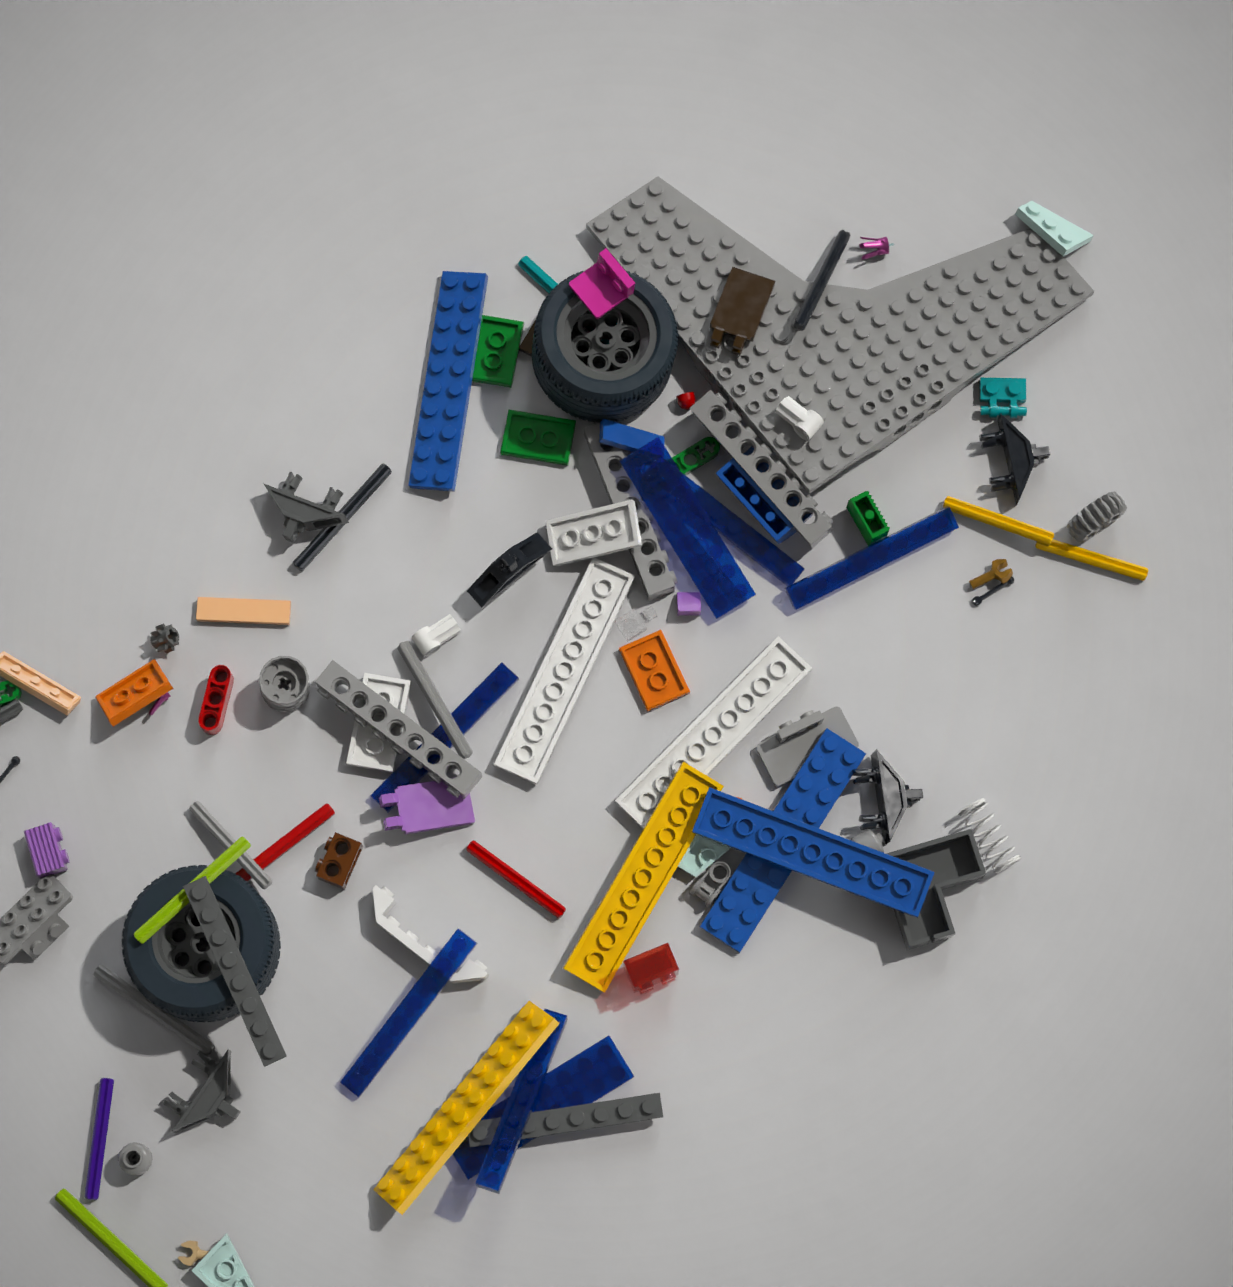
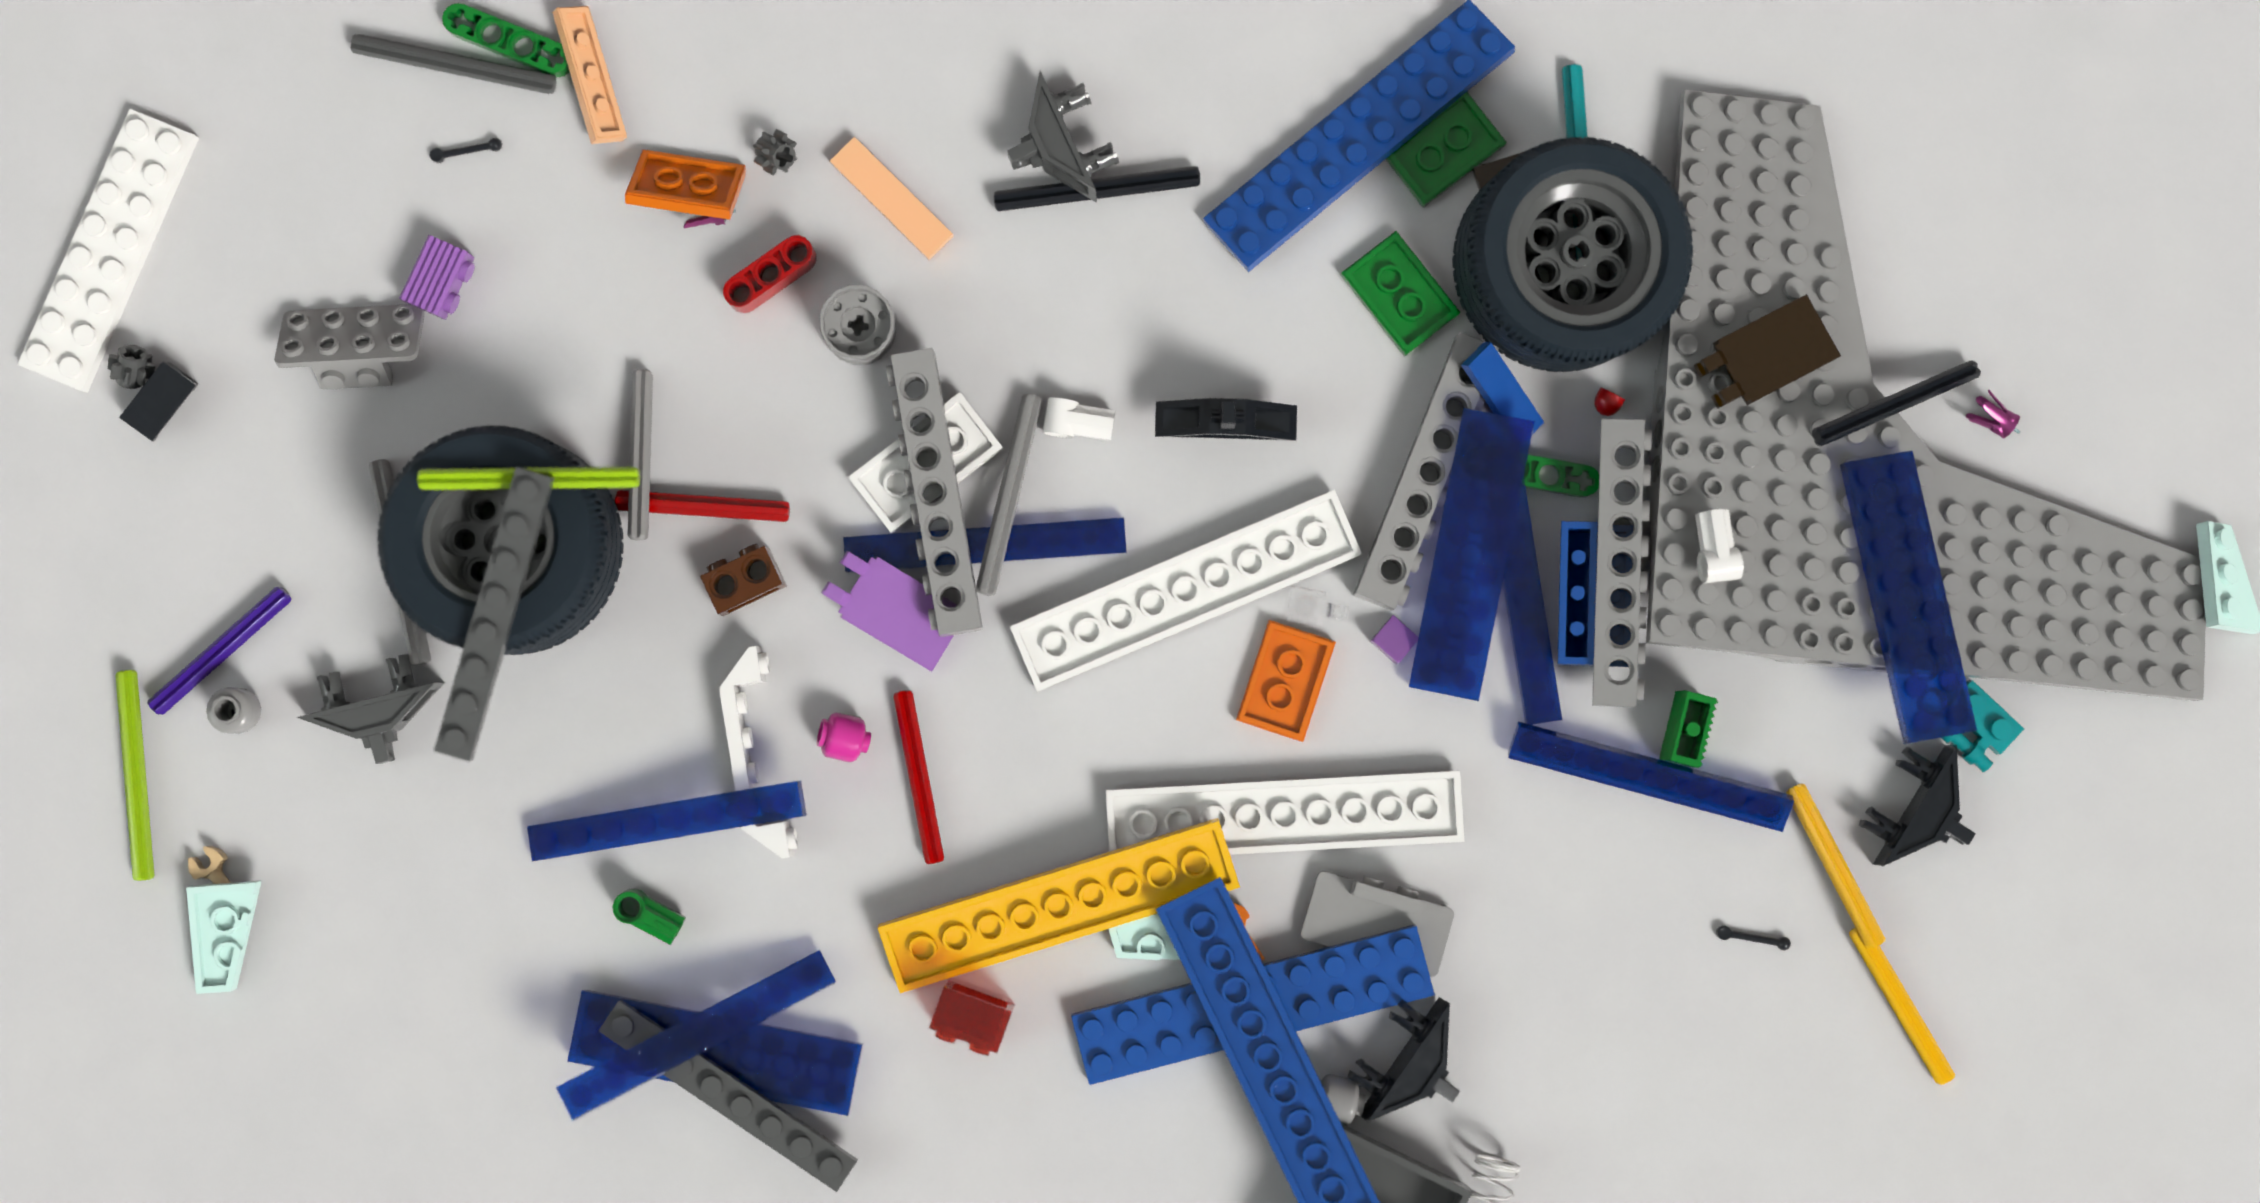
camera: 40 degrees right, 10 degrees up
yellow plate [373,1001,559,1215] -> none
white plate [546,499,642,566] -> none
dark pink bracket [569,248,635,319] -> none
light grey piece [689,861,731,908] -> none
pearl gold bar [969,559,1013,589] -> none
light grey gear [1067,491,1127,542] -> none
none -> green piece [612,888,686,945]
none -> dark pink head [816,712,871,762]
none -> clear blue plate [1840,450,1977,745]

